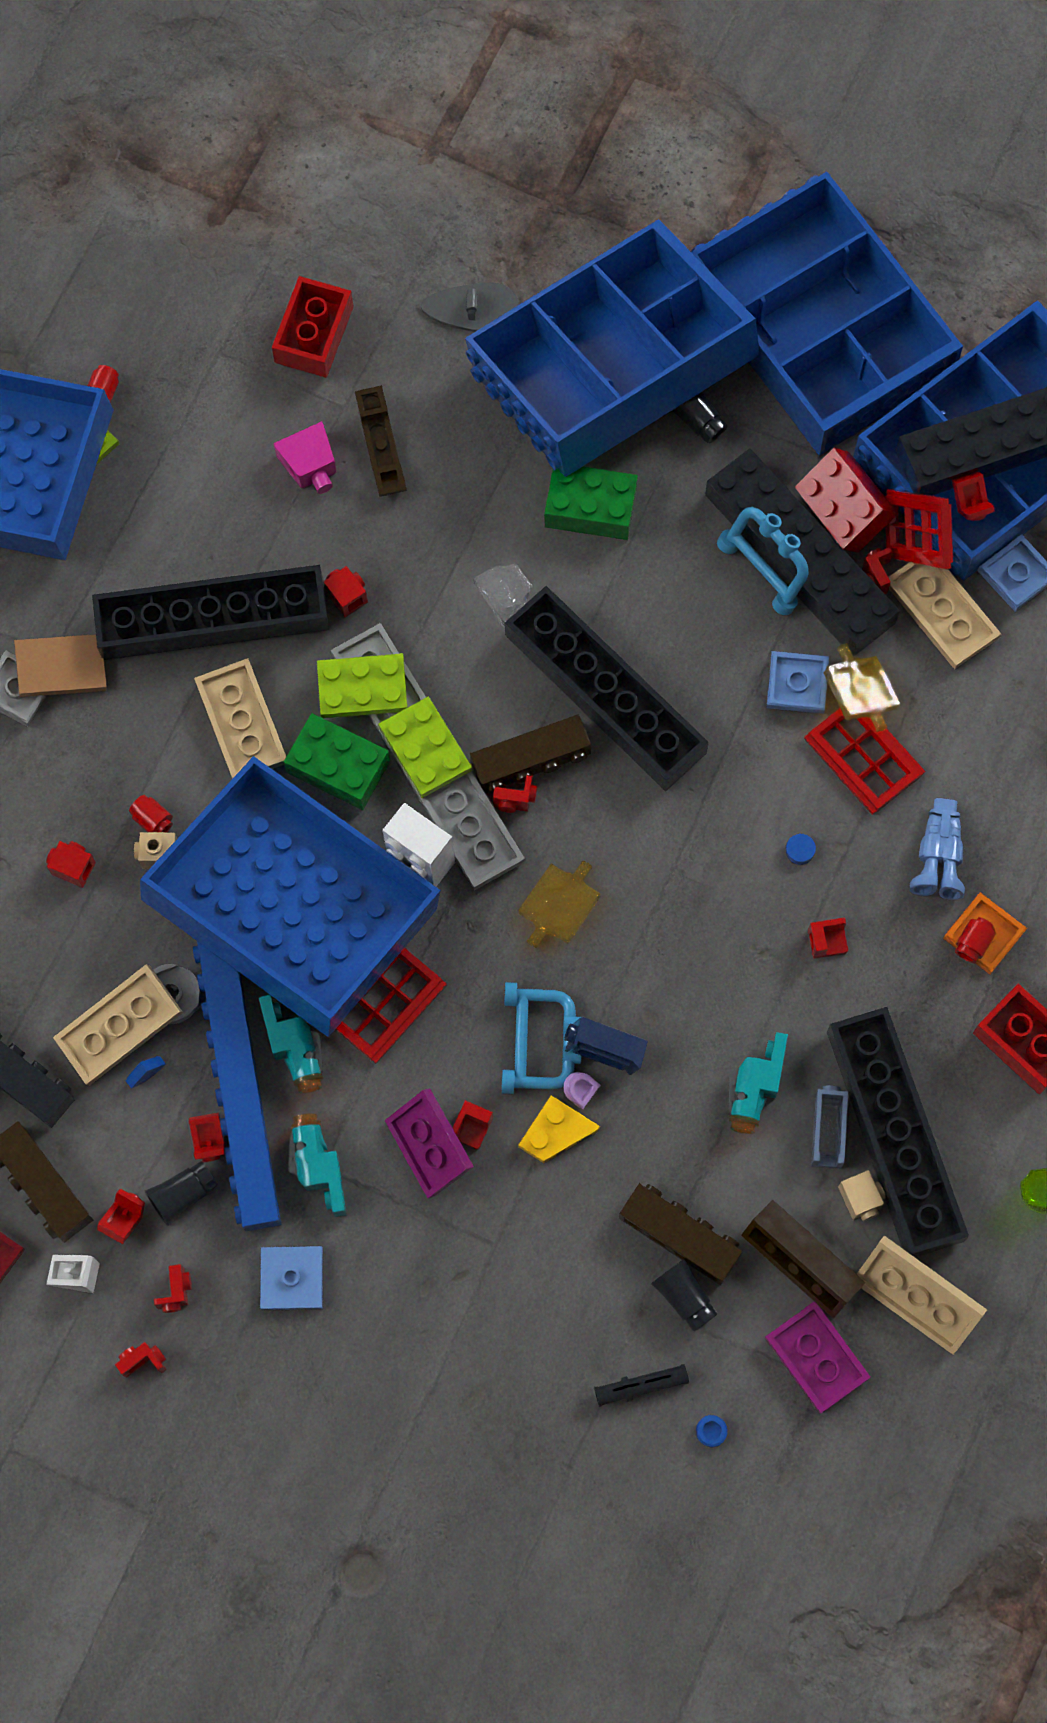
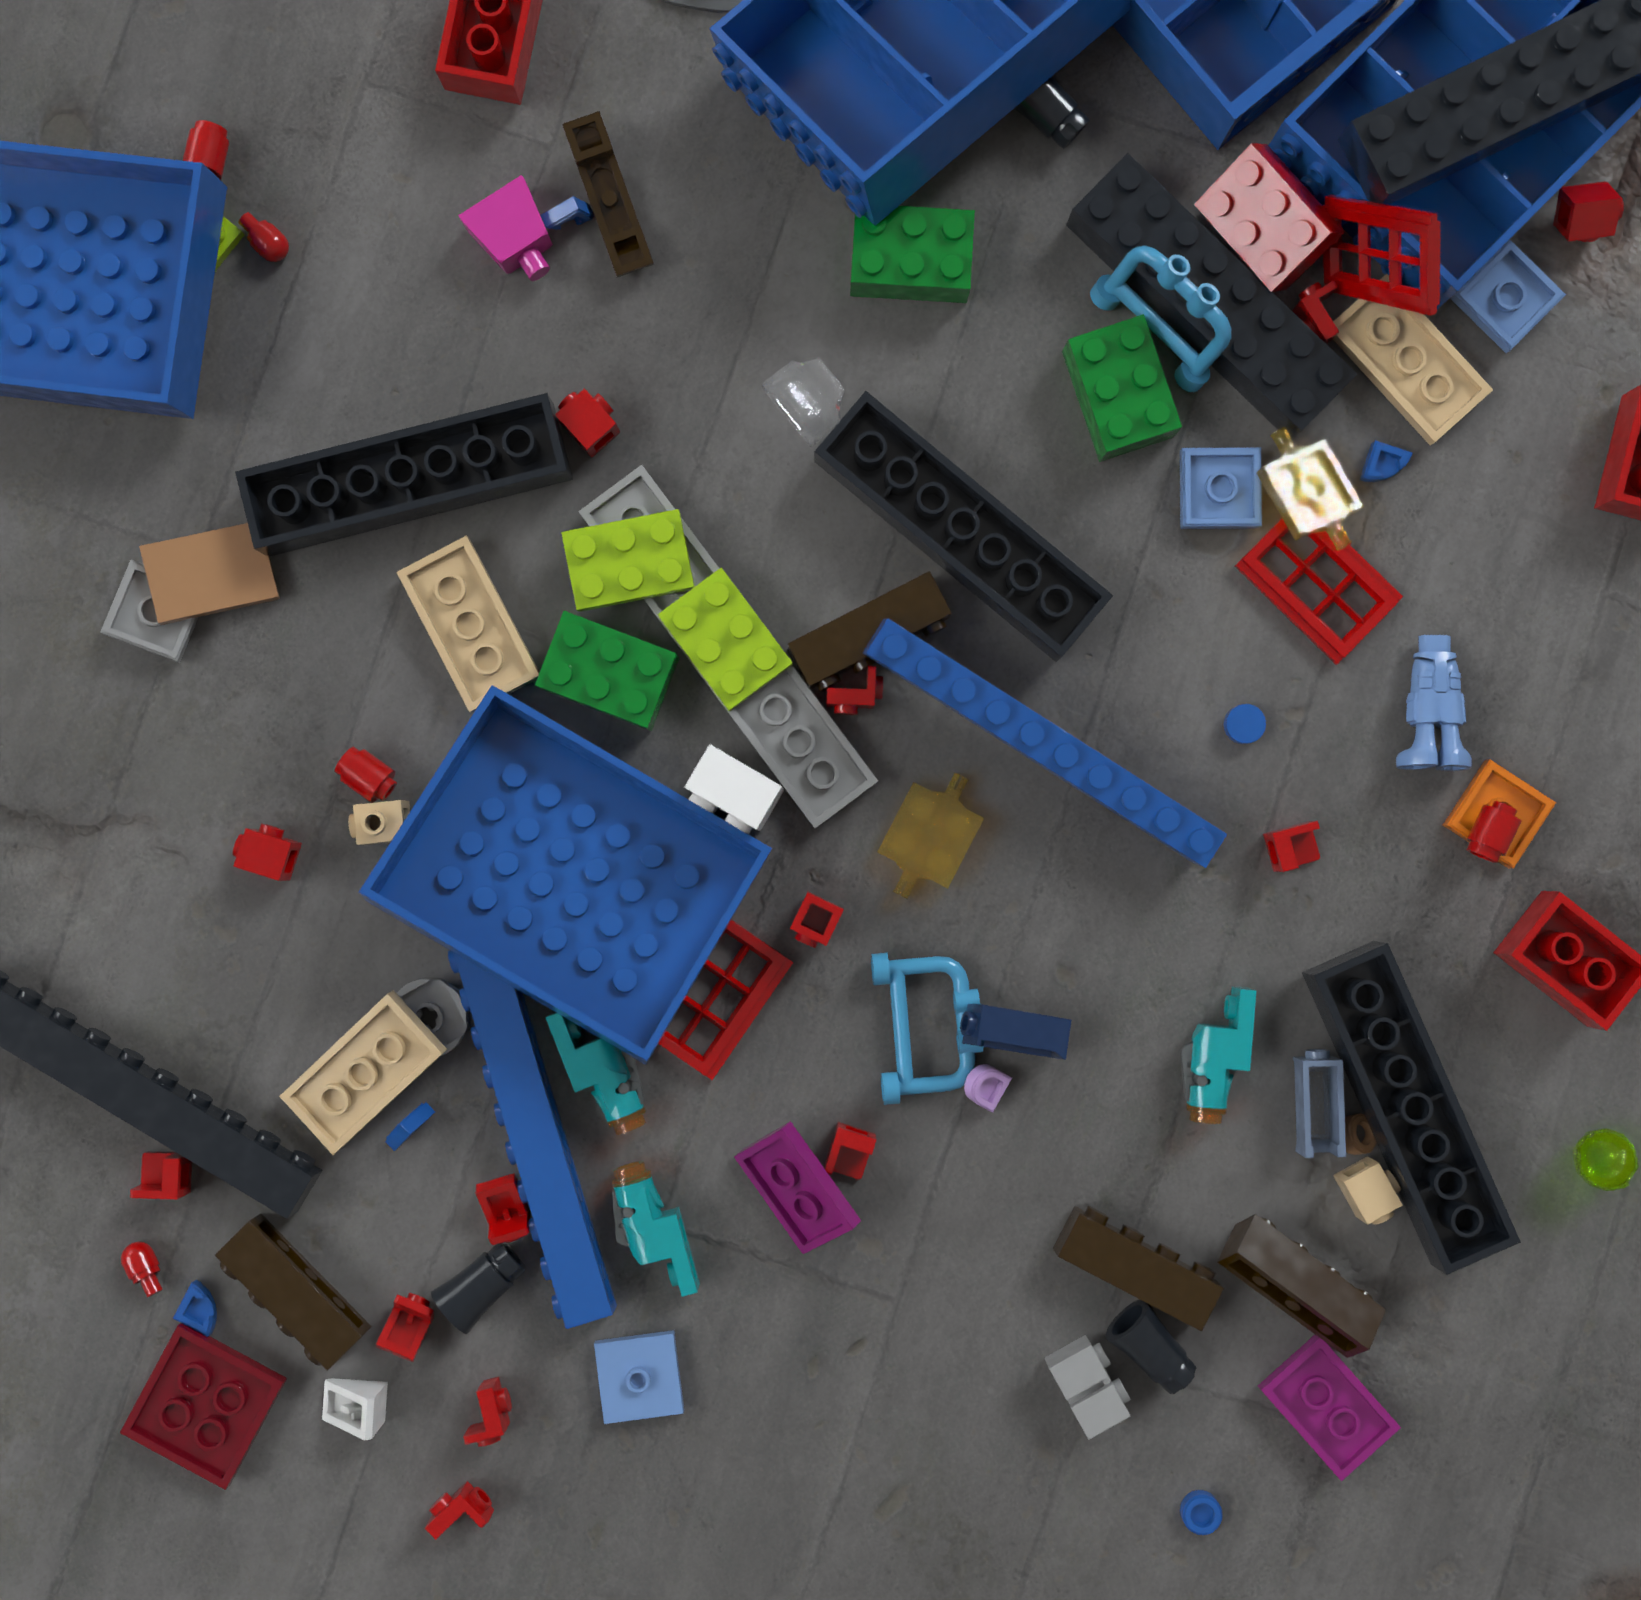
camera: 10 degrees left, 15 degrees up
yellow wing [518,1095,600,1163] -> none
black pin [594,1364,689,1407] -> none
tan plate [857,1236,987,1355] -> none
red bracket [952,472,995,521] -> none
none -> red cylinder [238,212,289,262]
none -> blue tile [541,196,595,230]
none -> red brick [790,891,844,949]
none -> blue brick [863,618,1227,868]
none -> light grey piece [1045,1335,1131,1440]
none -> green brick [1062,314,1182,462]
none -> medium nougat piece [1345,1114,1376,1155]
none -> blue tile [1360,440,1413,482]

